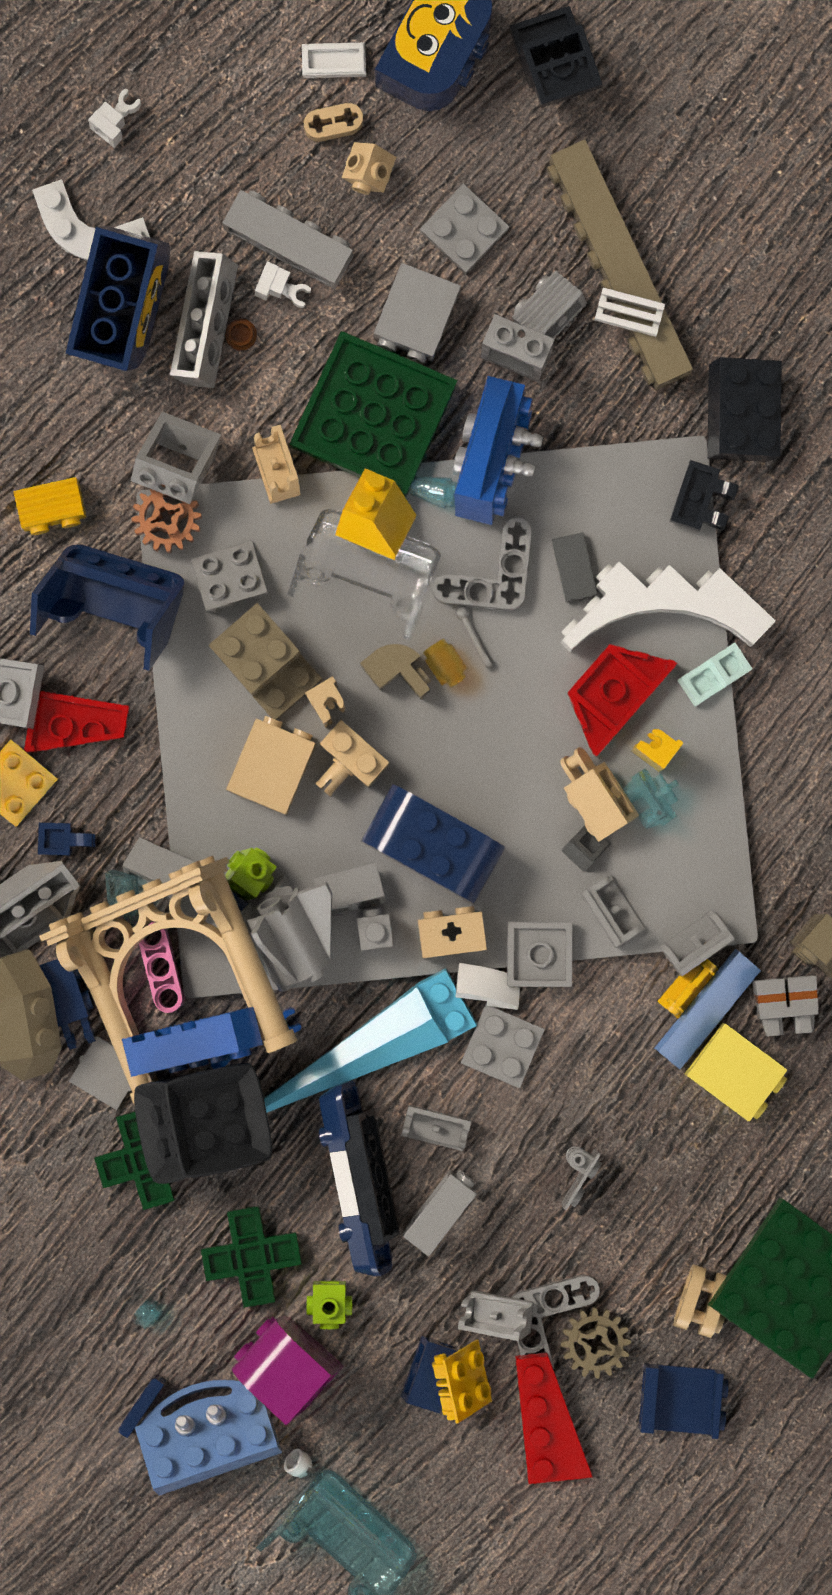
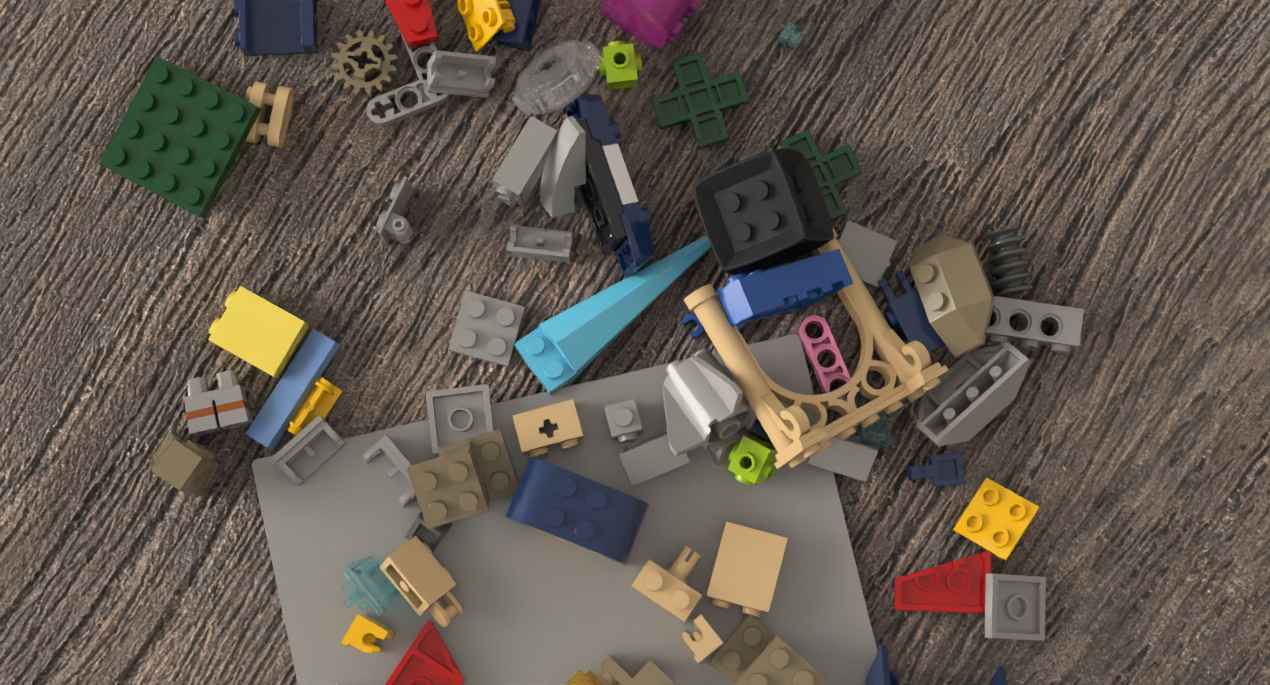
camera: 175 degrees right, 5 degrees down
white slope [455,963,520,1010] -> none
none -> dark tan bracket [407,429,519,529]
none -> clear gear [512,39,602,115]
none -> light grey slope [540,116,586,218]

